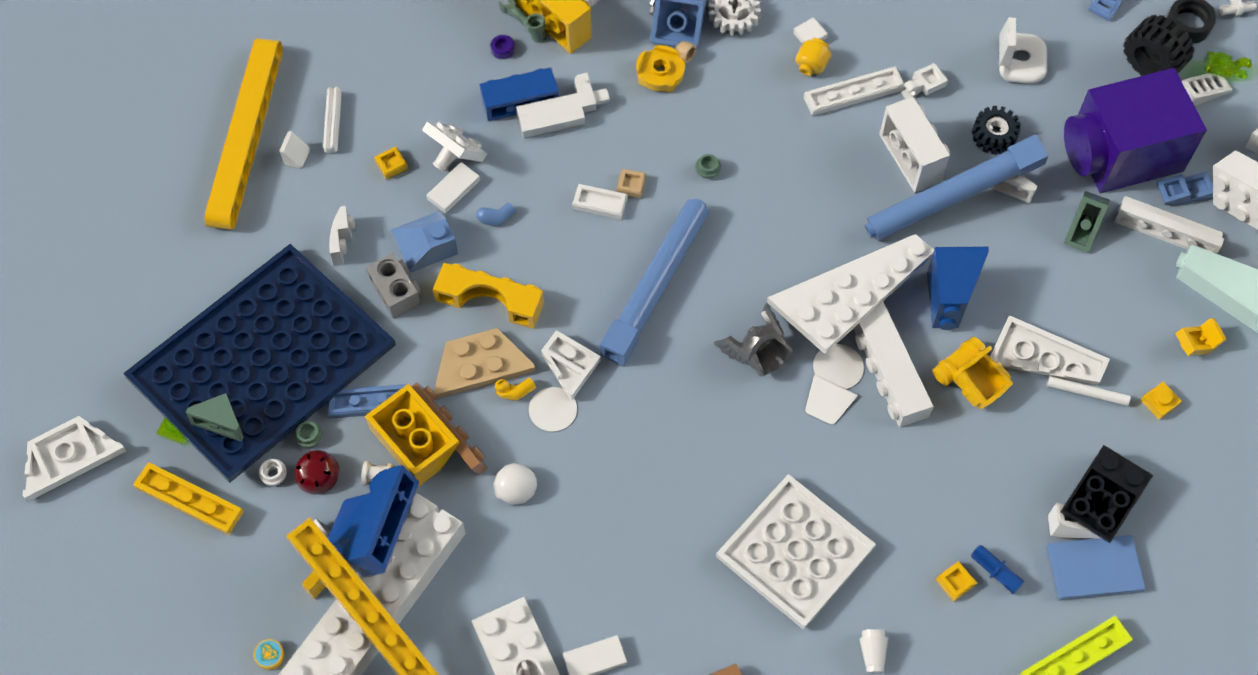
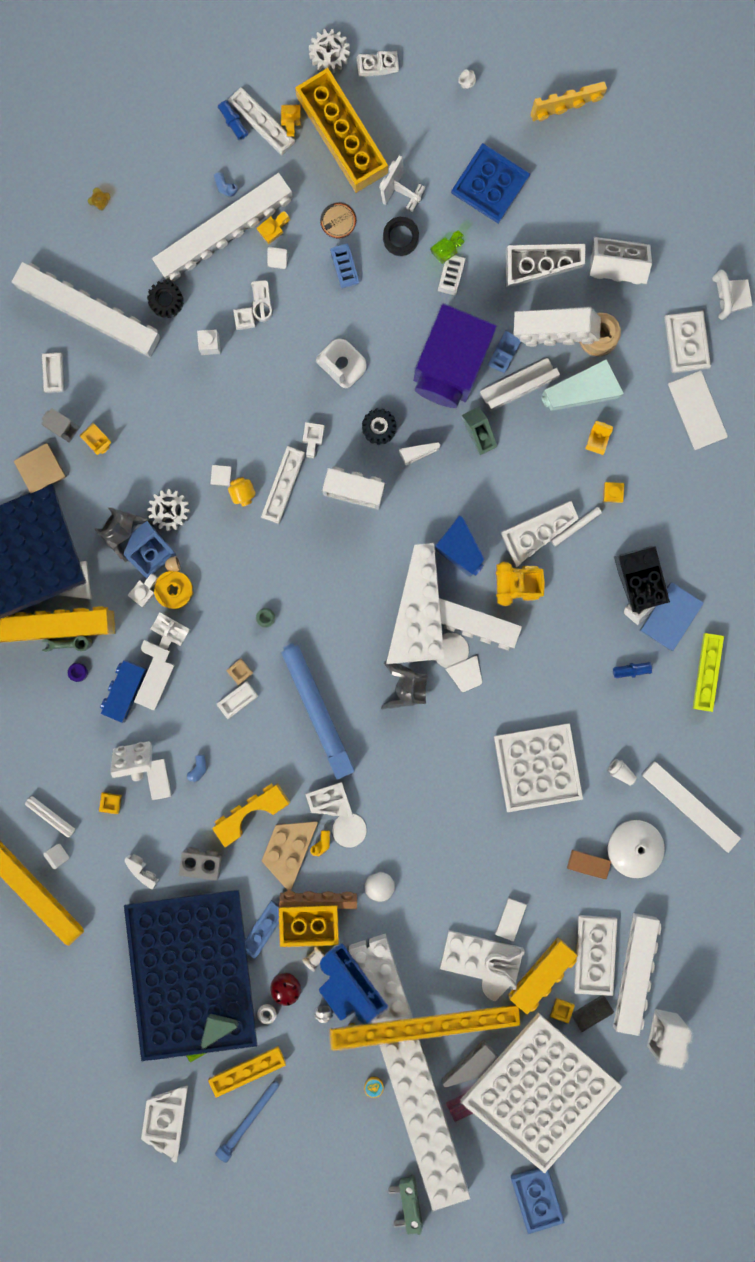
camera: 55 degrees left, 25 degrees up
sand green plate [295,421,323,448] -> none
medium blue slope [391,211,458,273] -> none
medium blue brick [865,134,1048,241] -> none
yellow tile [936,561,977,602] -> none
black tyre [1123,15,1194,76] -> none
none -> white plate [128,574,158,607]
none -> white hips [150,613,191,646]
none -> medium blue piece [215,1081,279,1163]

